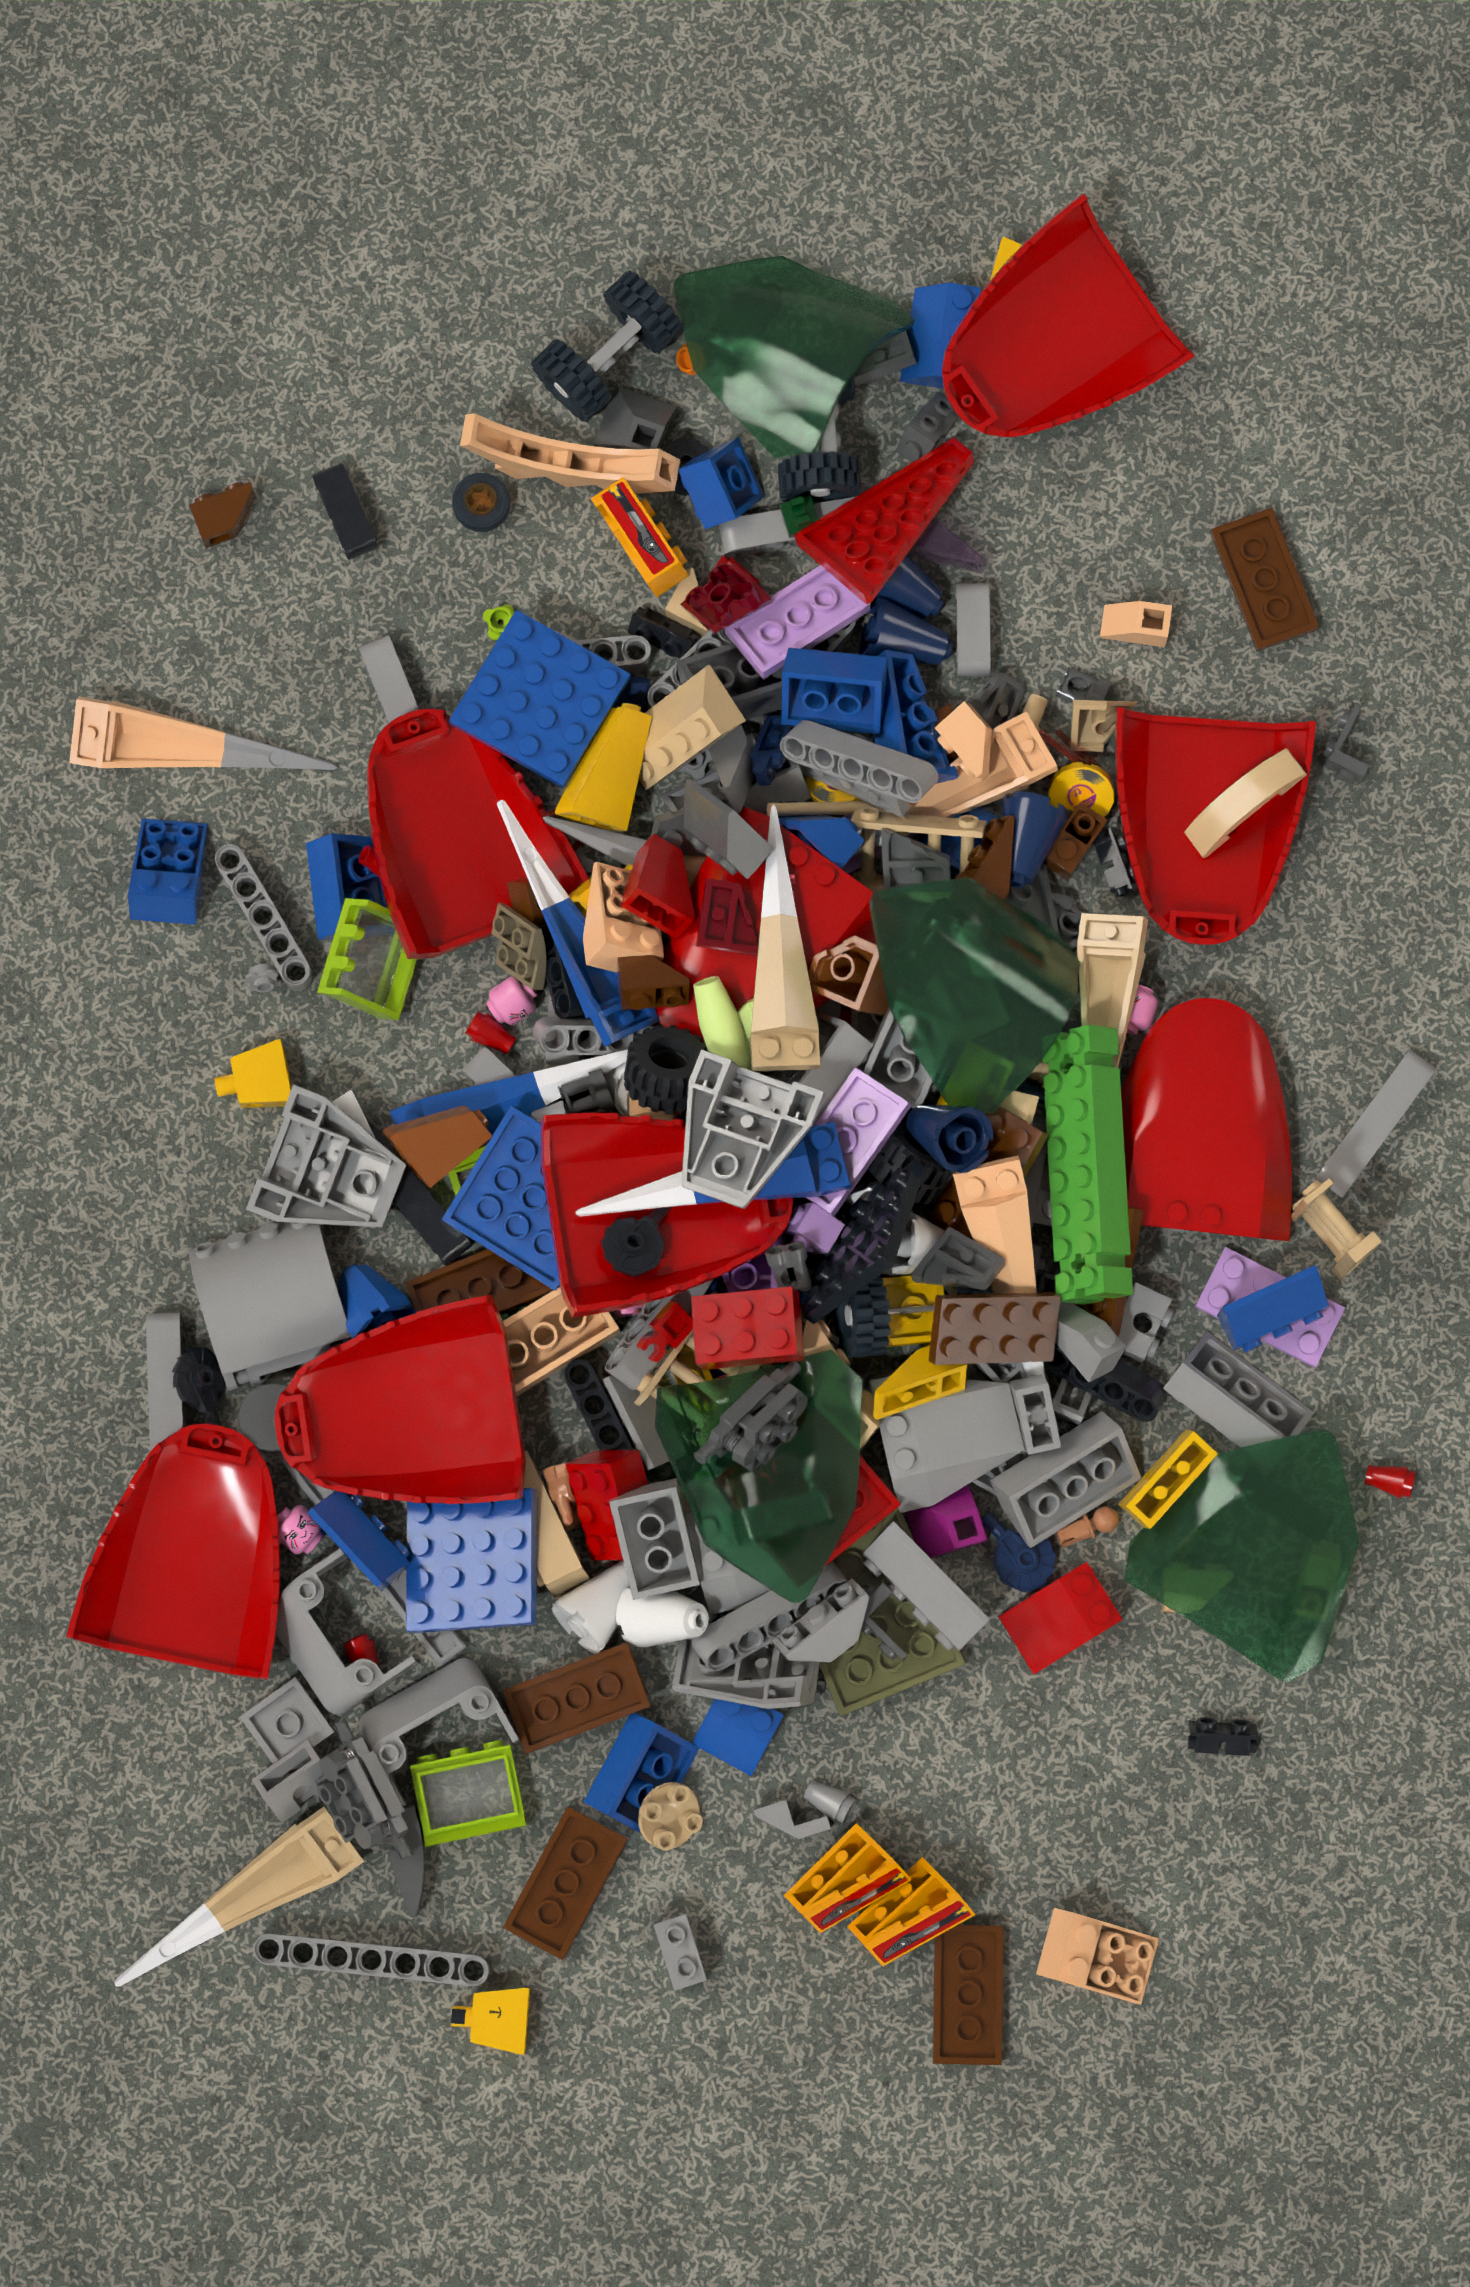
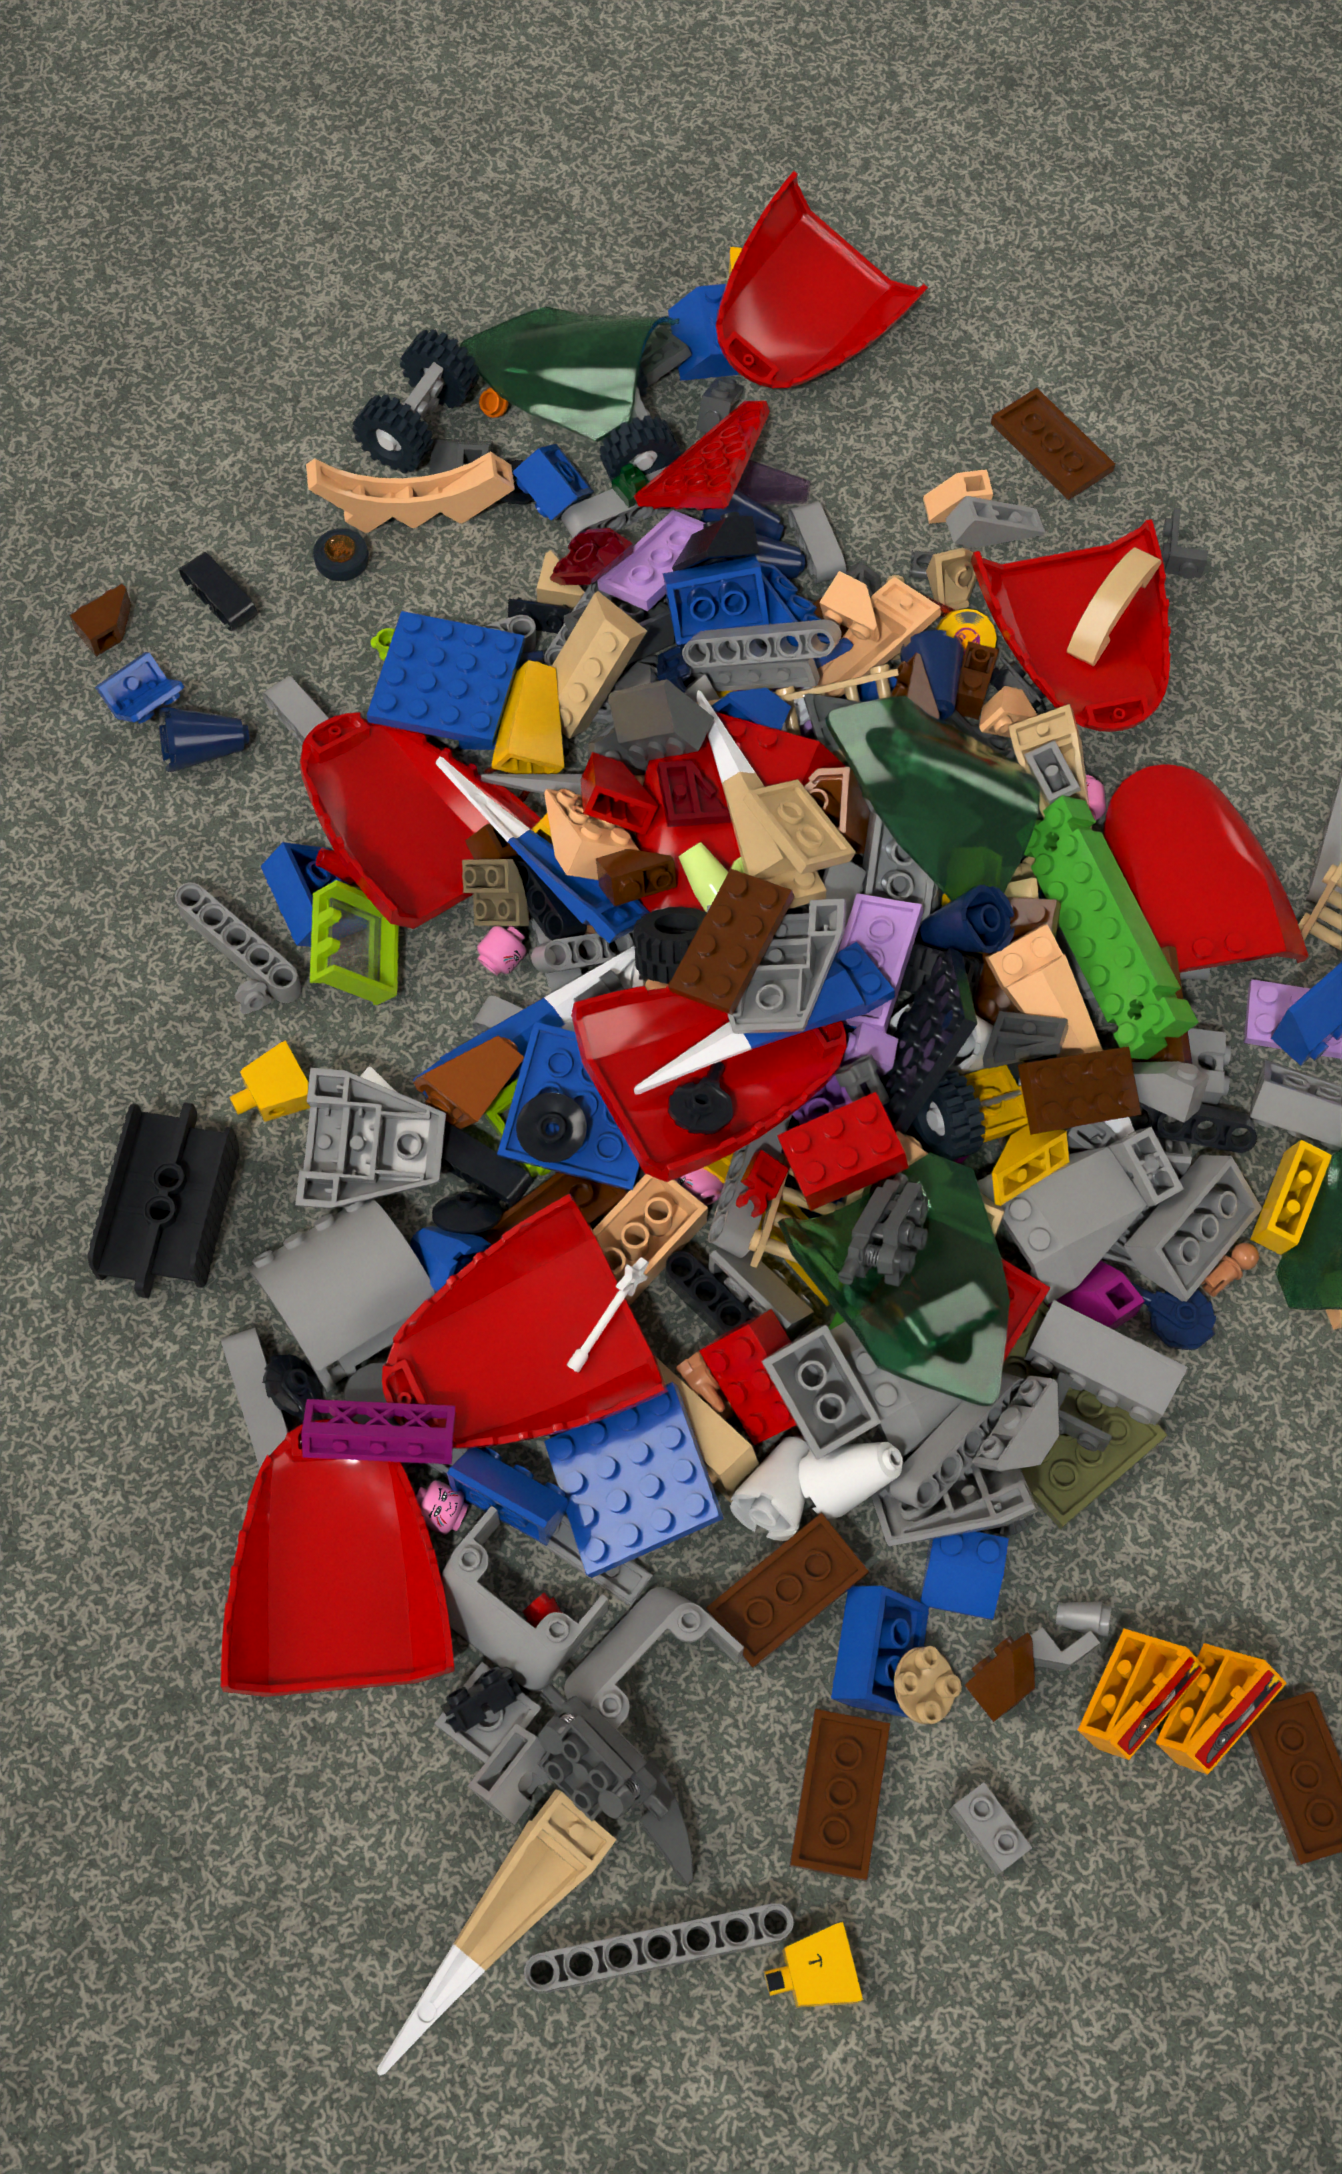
camera: 20 degrees left, 15 degrees down
light nougat plate [69,696,338,770] -> none
blue slope [128,818,208,925] -> none
window [410,1740,527,1847] -> none
red cone [465,1011,516,1054] -> none
wedge [591,477,689,598] -> none
red slope [998,1562,1123,1675] -> none
none -> black piece [87,1102,240,1299]
none -> blue bracket [95,652,185,724]
none -> dark blue cone [159,707,249,772]
none -> magenta fence [302,1399,455,1464]
none -> black dish [432,1192,502,1234]
none -> black hinge [440,1667,522,1733]
none -> black dish [516,1093,587,1163]
none -> white piece [567,1257,649,1373]
none -> reddish brown plate [668,869,795,1015]
none -> black slope [672,512,759,571]
none -> tan plate [743,780,856,874]
none -> light grey slope [945,496,1045,547]
none -> reddish brown slope [965,1632,1035,1722]
none -> light nougat slope [979,686,1037,738]
none -> light grey slope [1024,740,1081,805]

